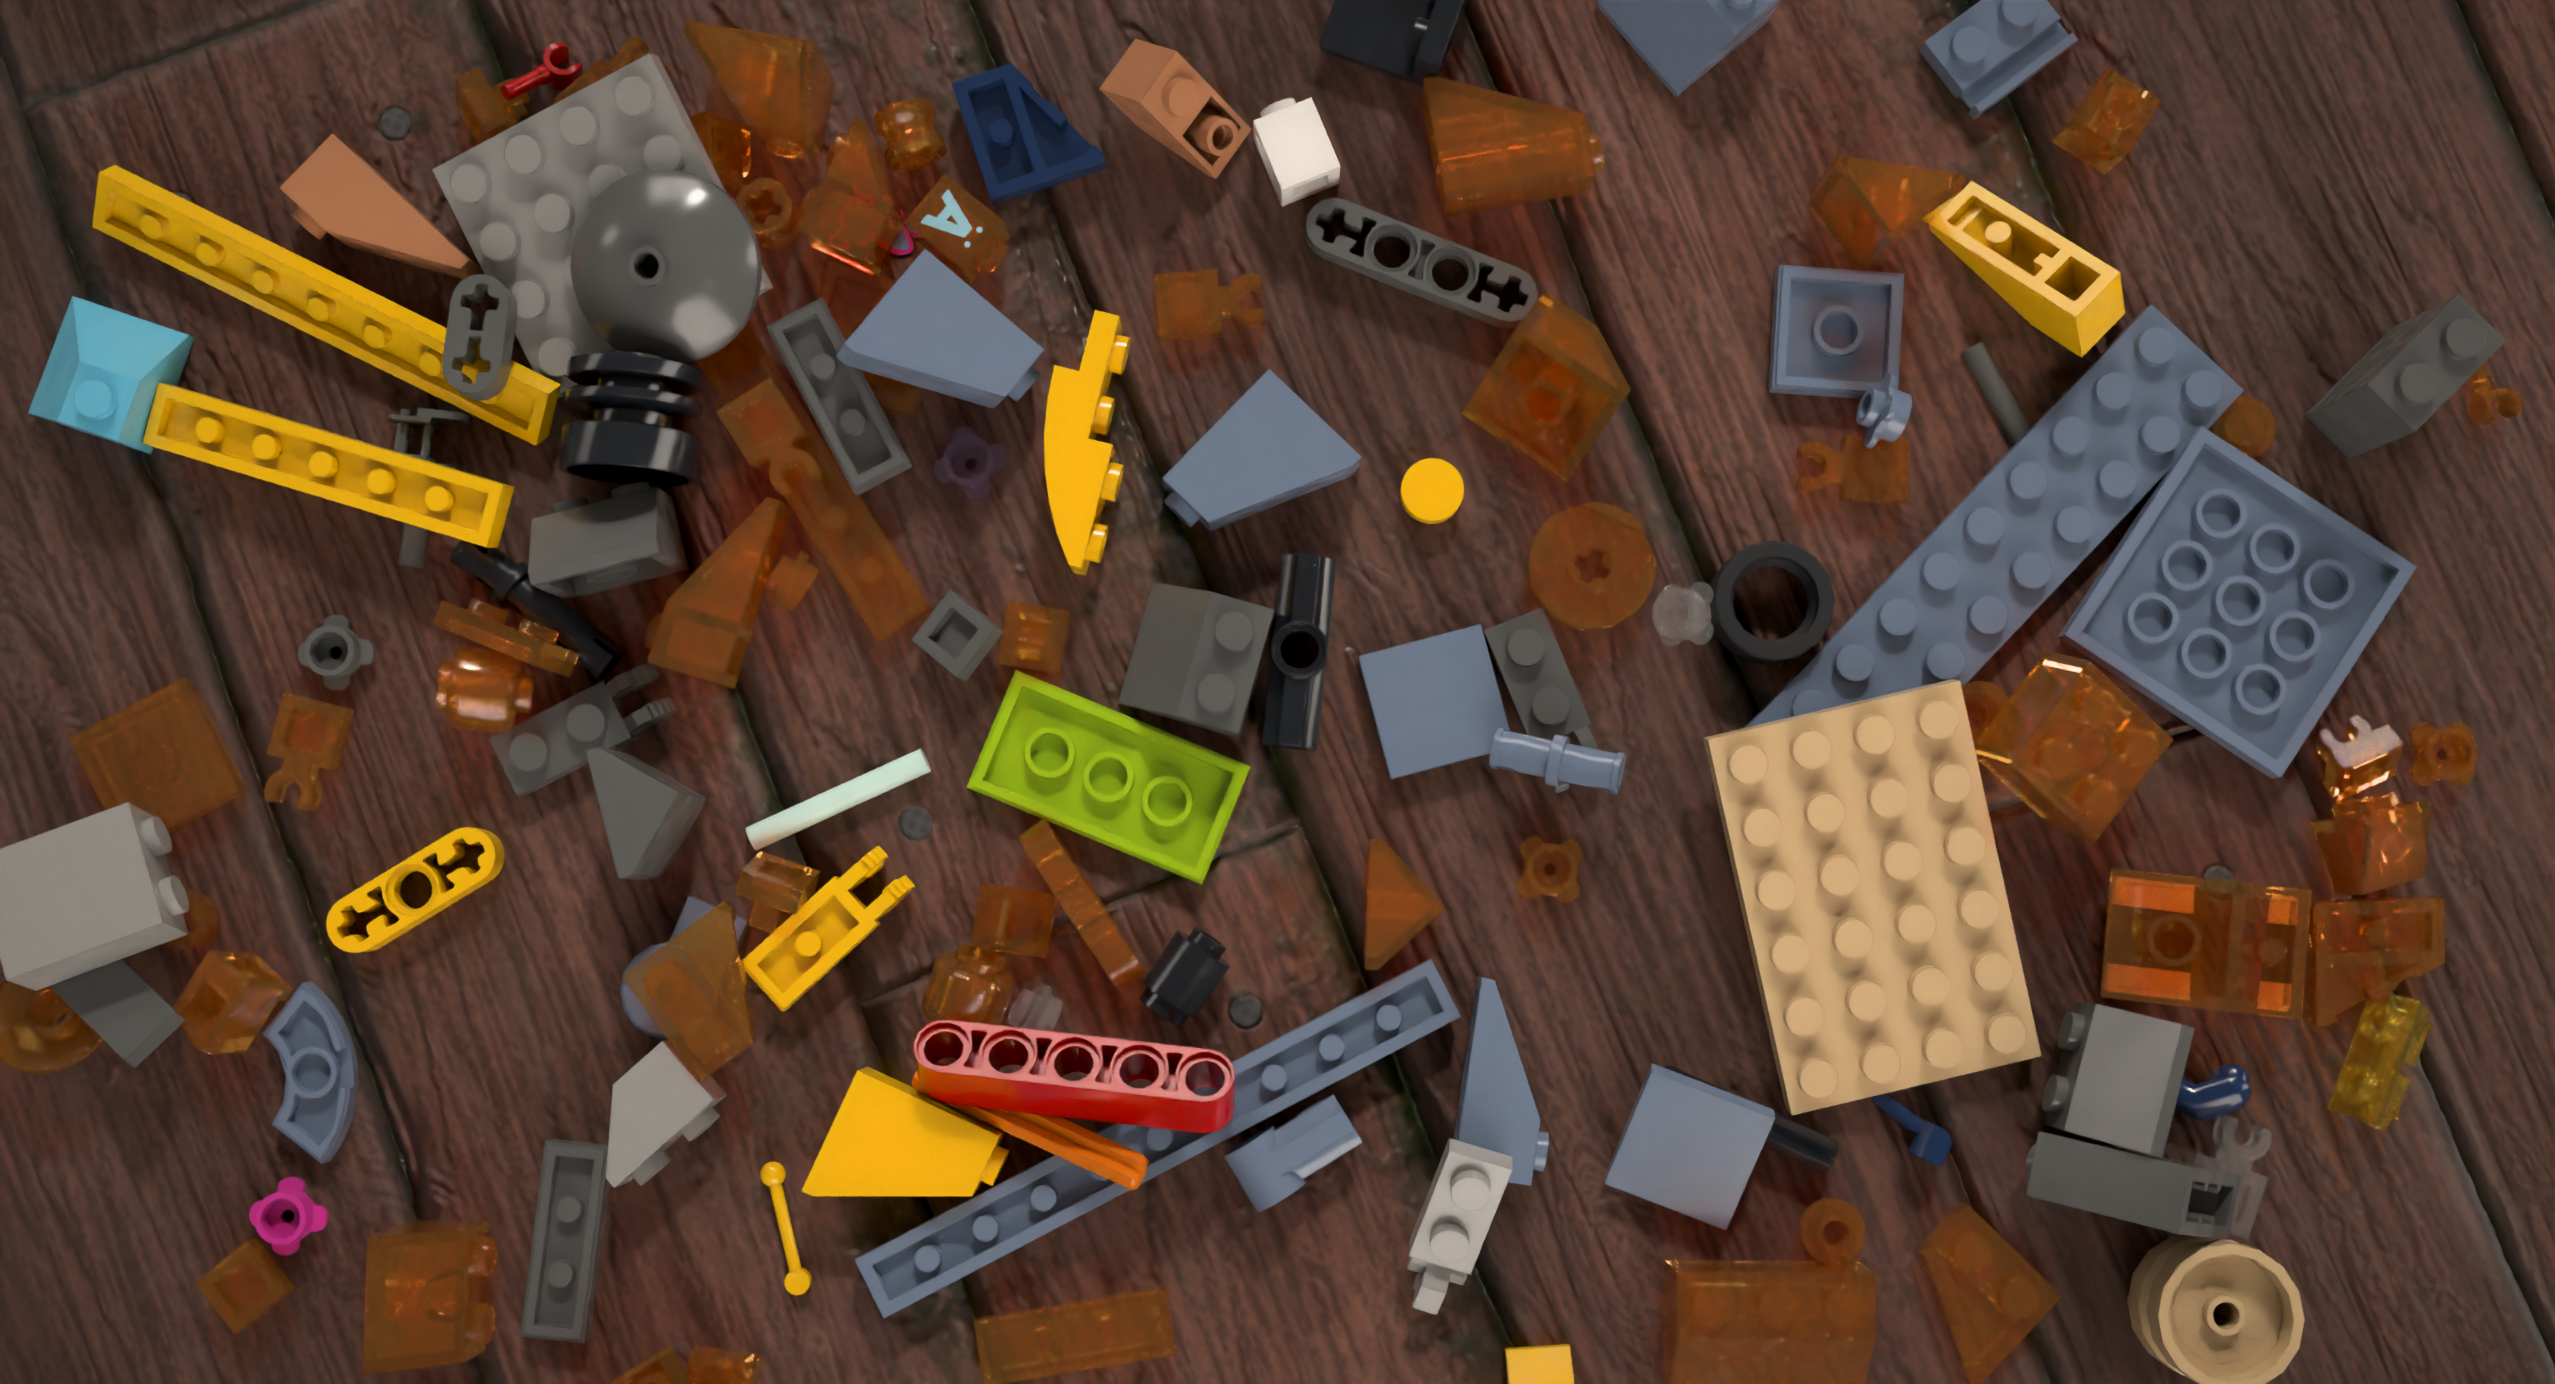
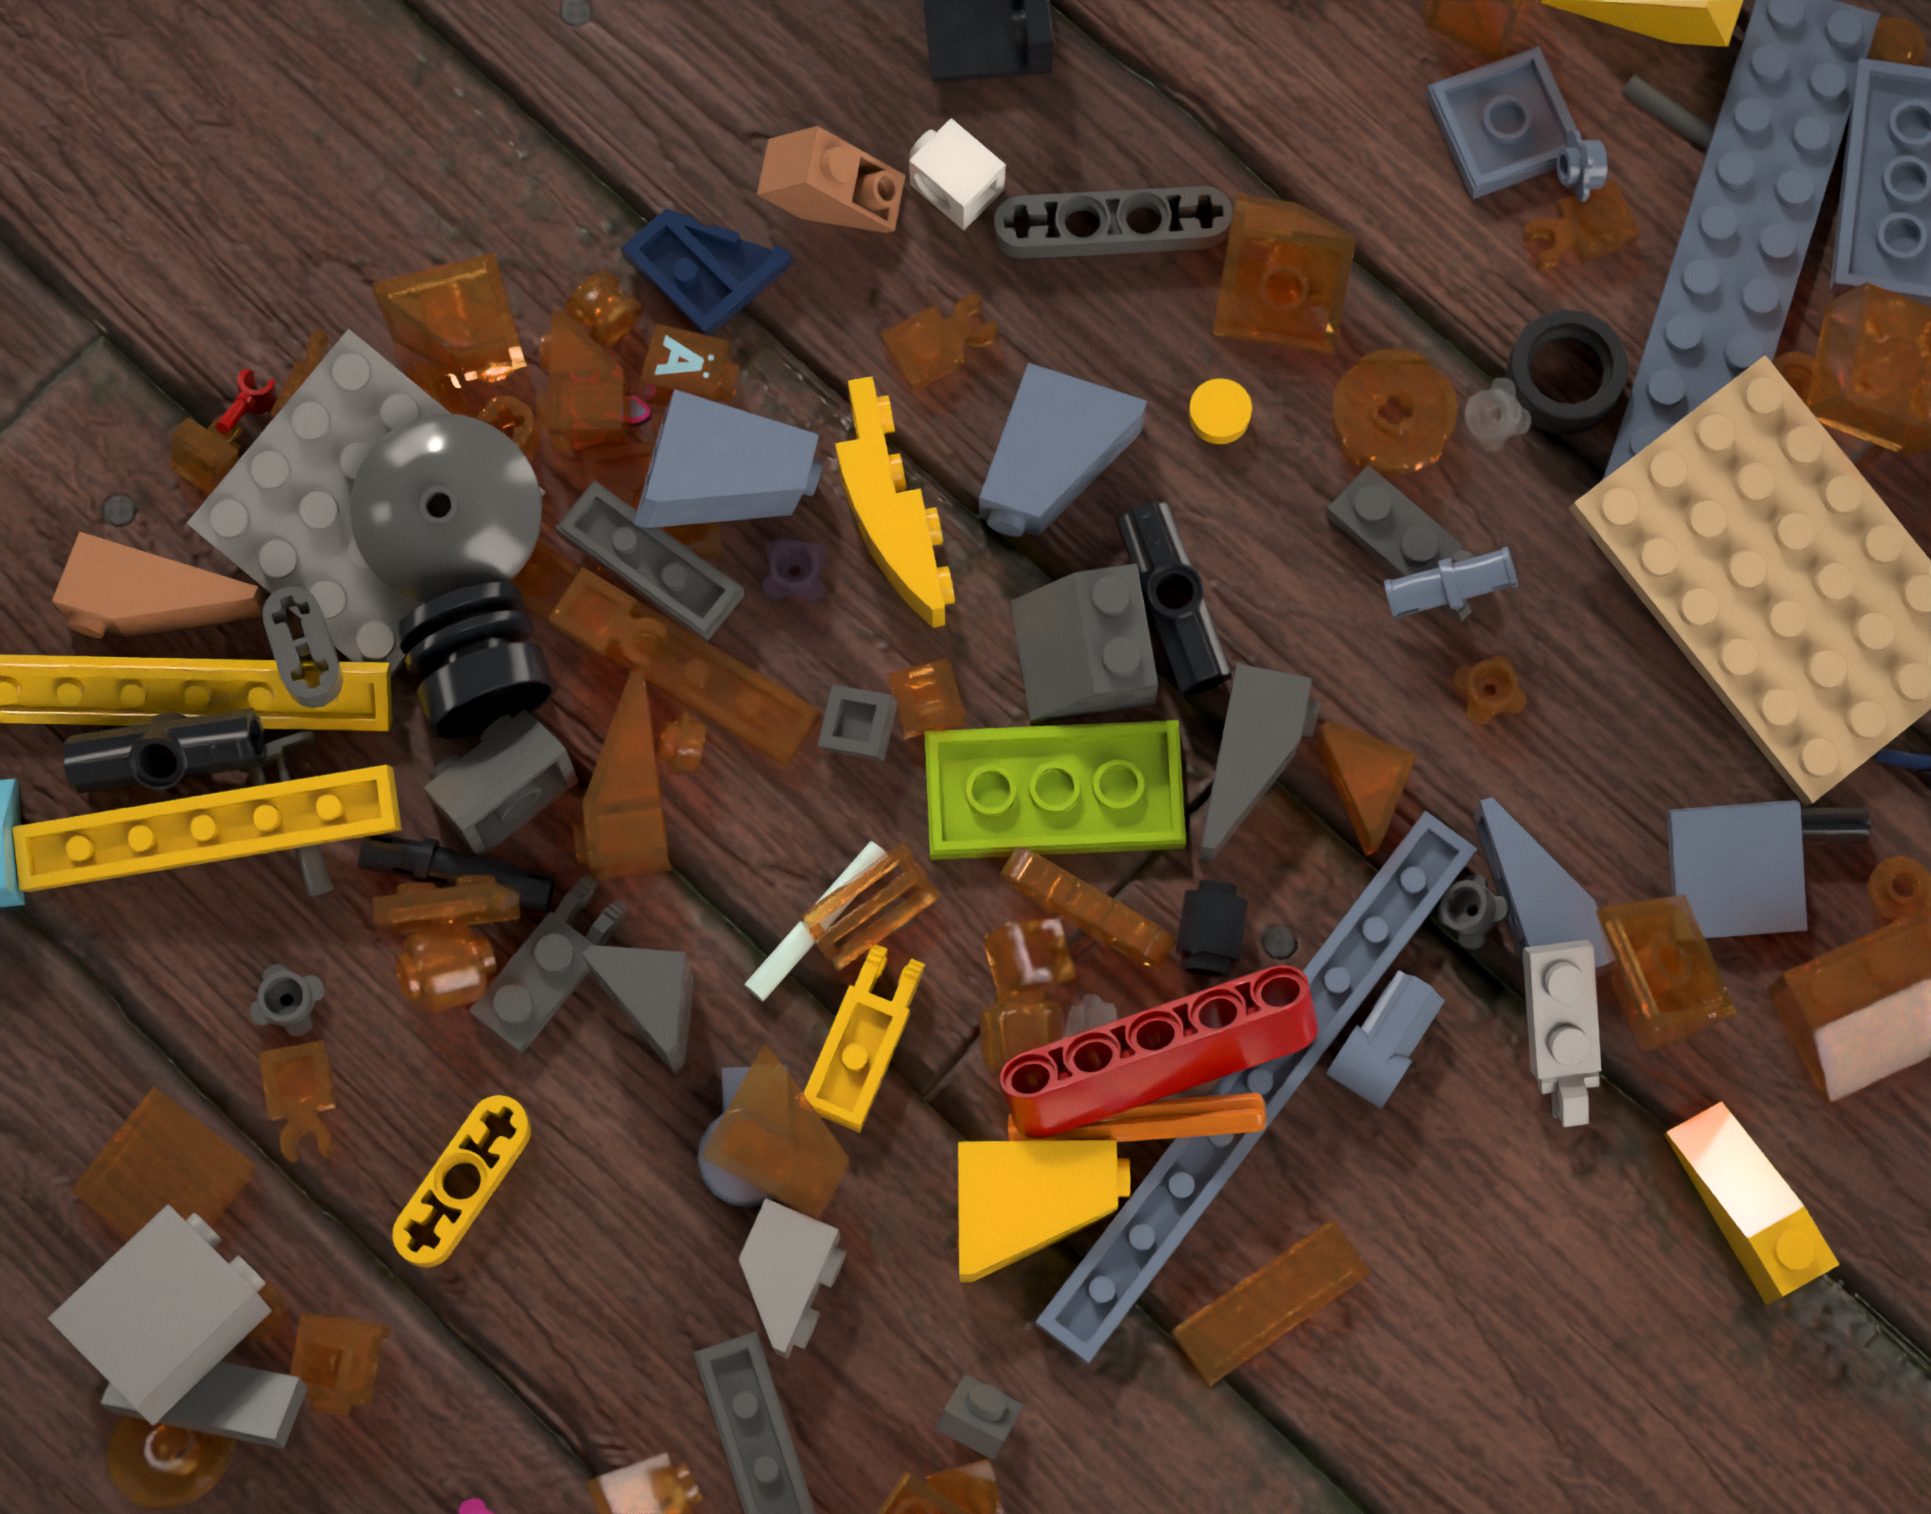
camera: 25 degrees left, 10 degrees down
sand blue tile [263,981,359,1164] -> none
clear orange tile [735,851,820,933] -> none
yellow hinge [760,1161,812,1295] -> none
sand blue tile [1358,624,1510,780] -> none
clear orange slope [1421,76,1604,218] -> none
none -> black piece [63,708,266,794]
none -> clear orange tile [798,843,941,971]
none -> dark grey plate [935,1374,1023,1460]
none -> dark grey slope [1198,663,1320,864]
none -> dark grey plate [1437,873,1510,949]
none -> clear orange slope [1596,895,1737,1051]

